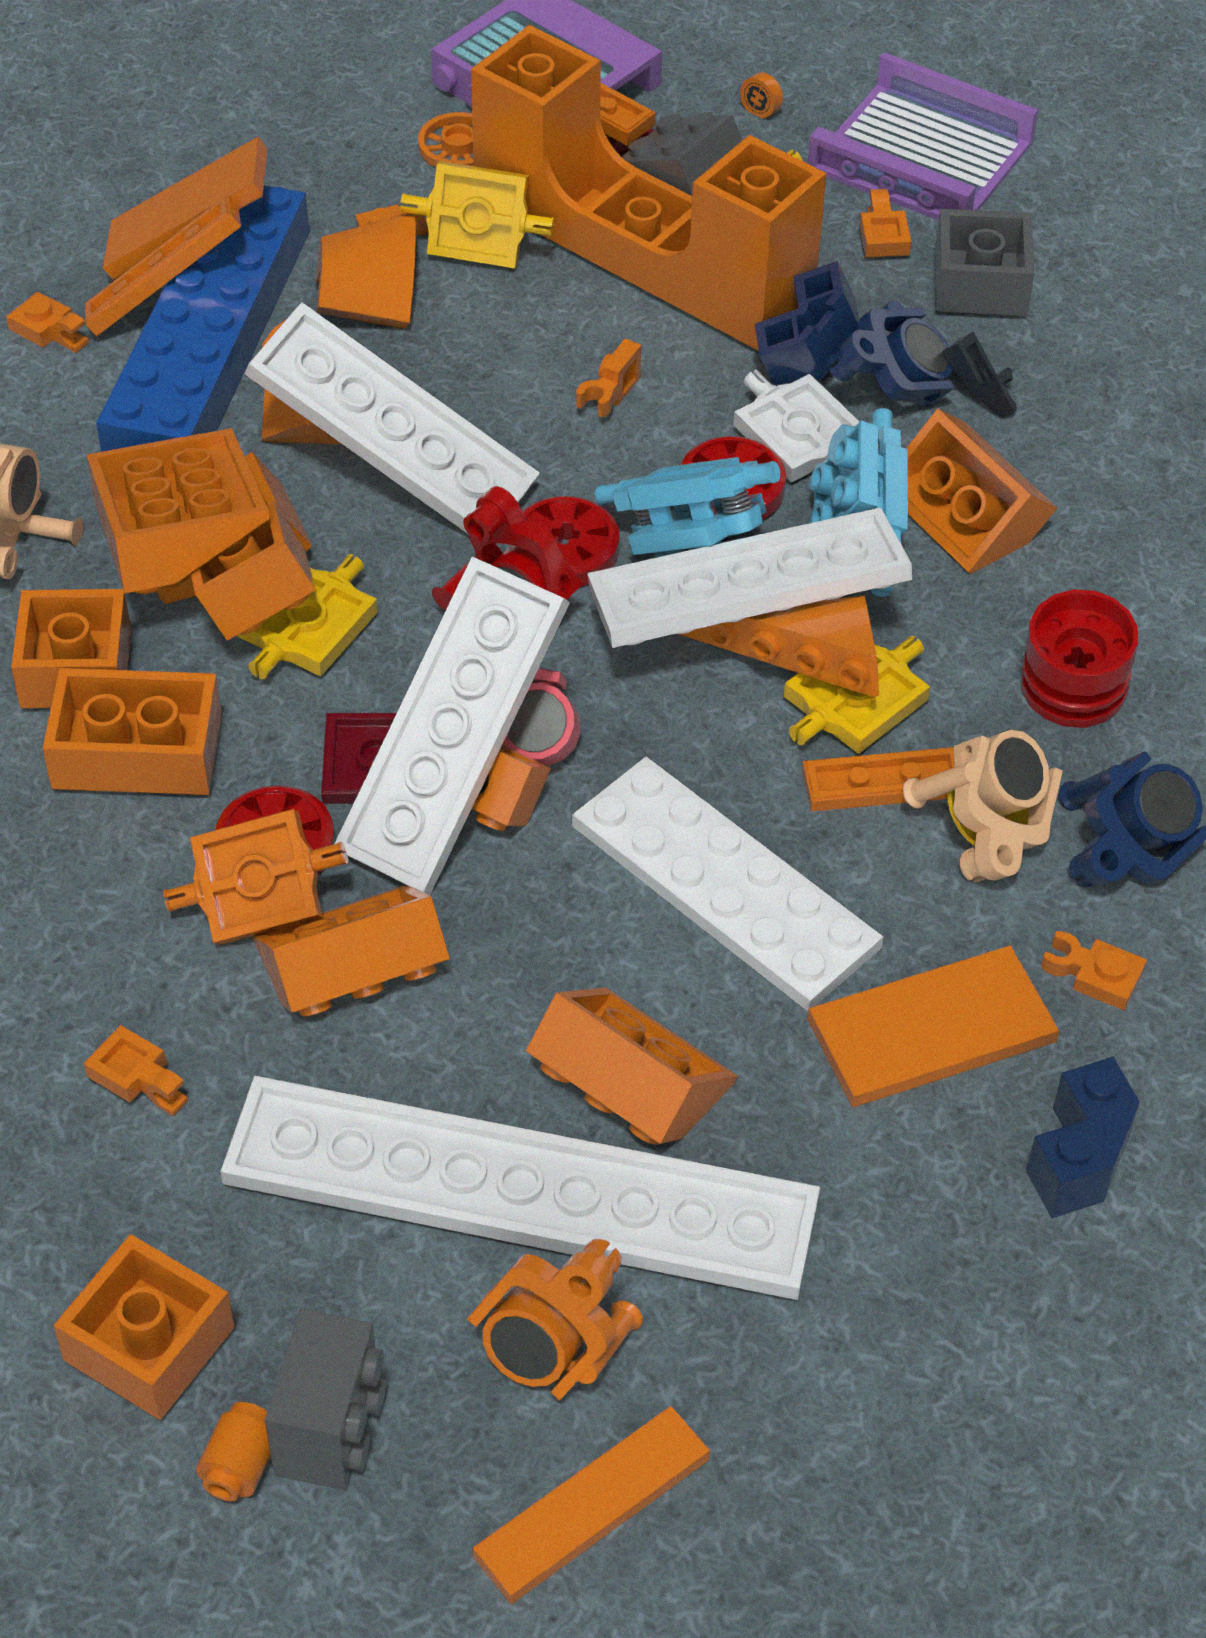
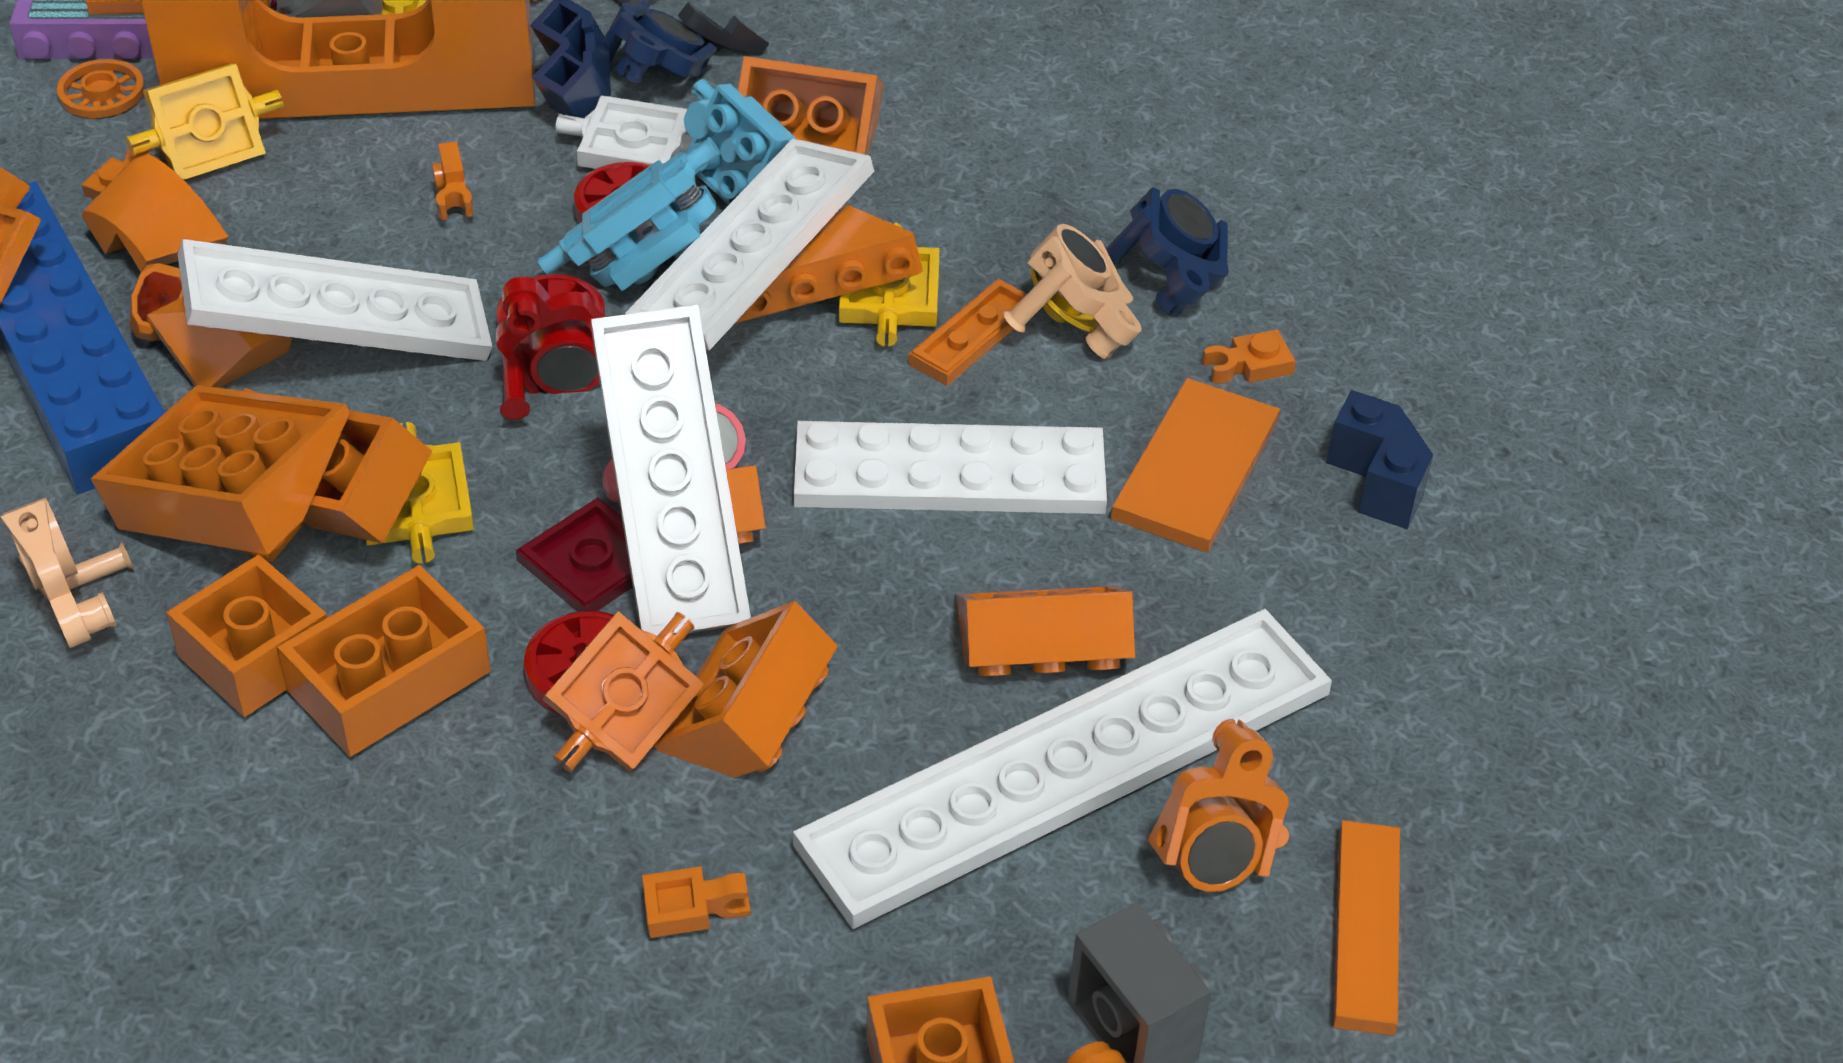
camera: 45 degrees left, 5 degrees down
red wheel [1021,589,1138,728] -> none

